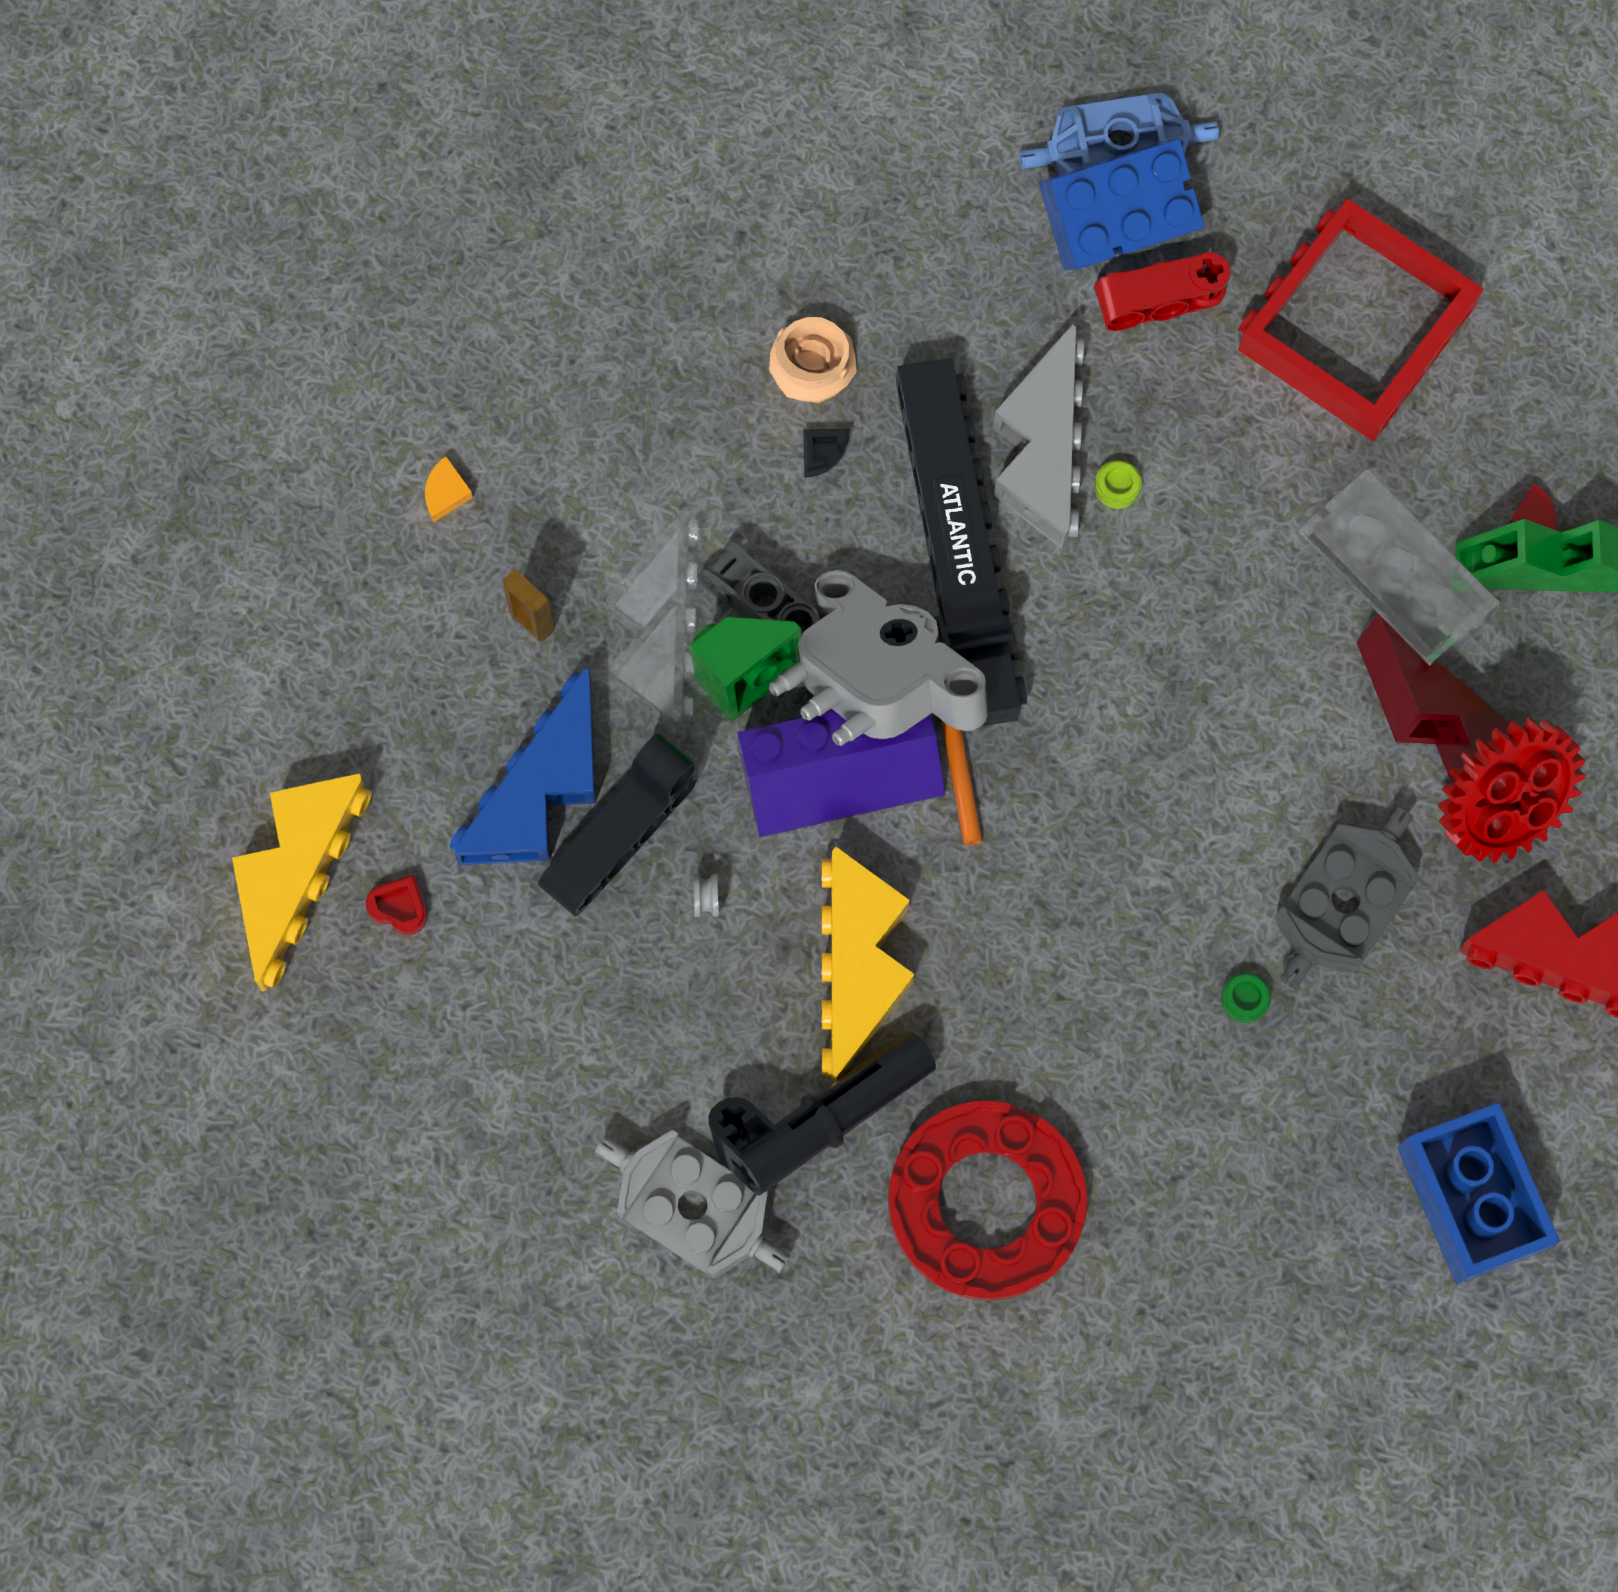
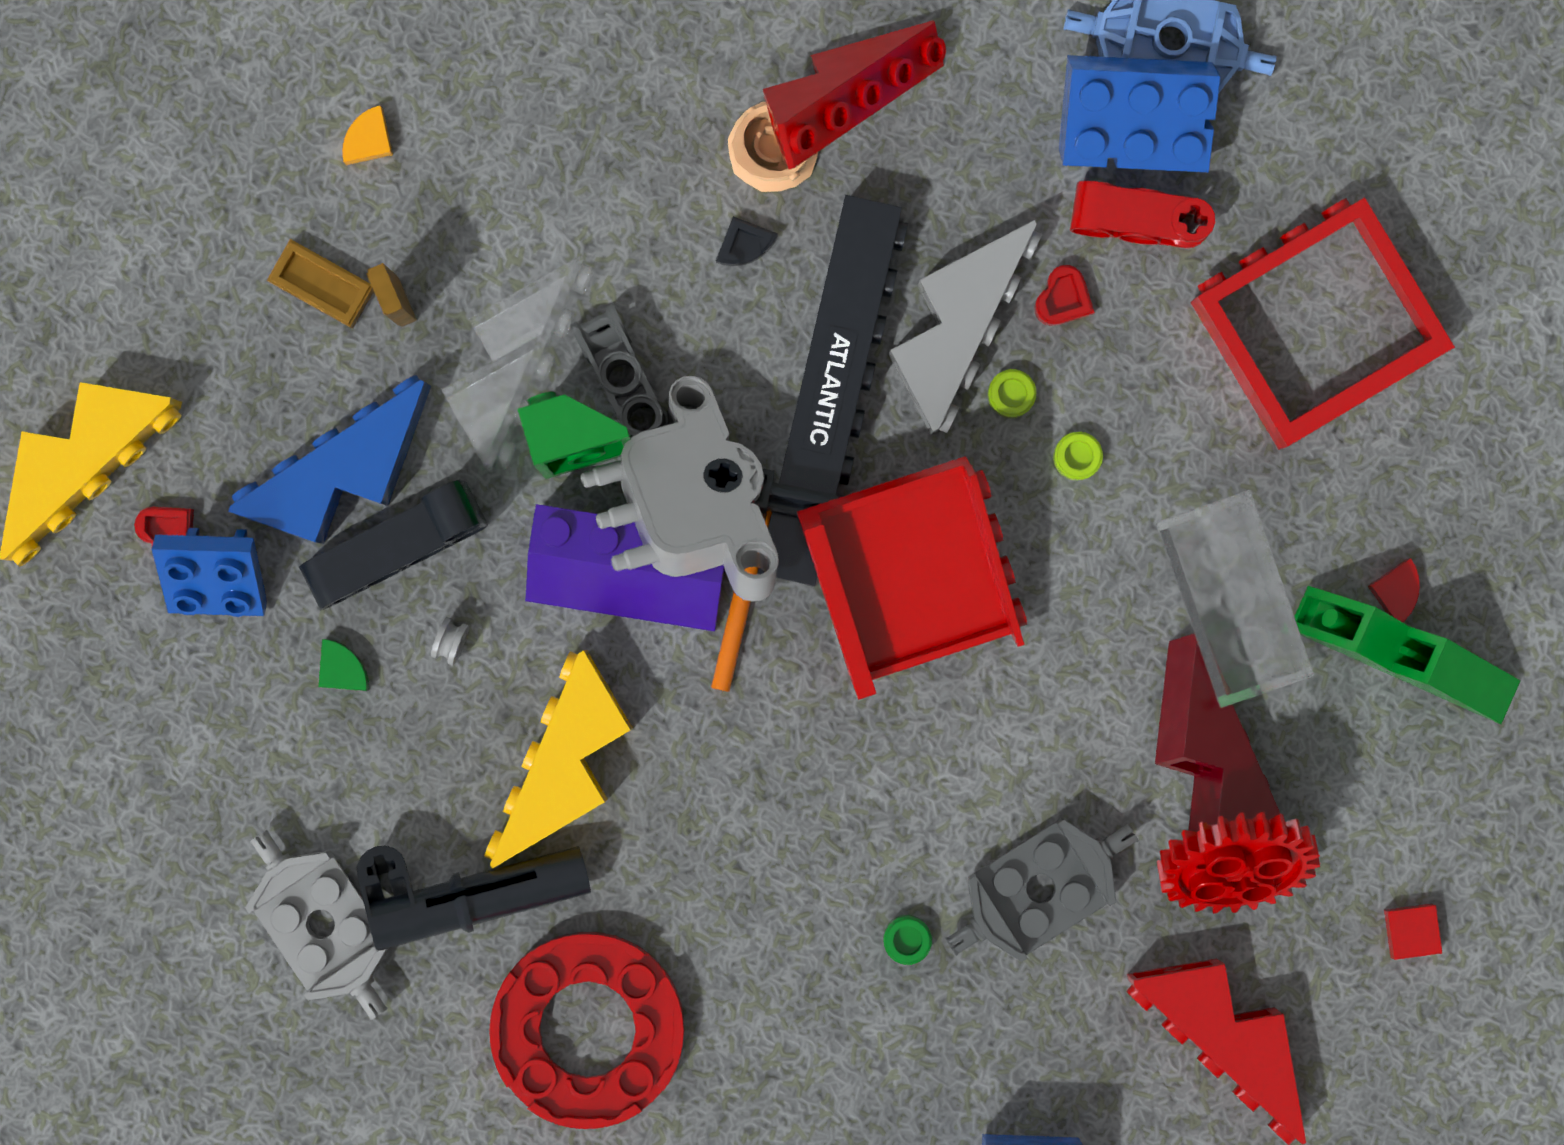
camera: 30 degrees right, 15 degrees up
none -> blue plate [152,528,267,617]
none -> pearl gold tile [267,239,374,329]
none -> green tile [318,639,369,691]
none -> red slope [763,20,946,170]
none -> red panel [797,456,1027,700]
none -> red tile [1034,265,1095,326]
none -> lime tile [1053,432,1103,480]

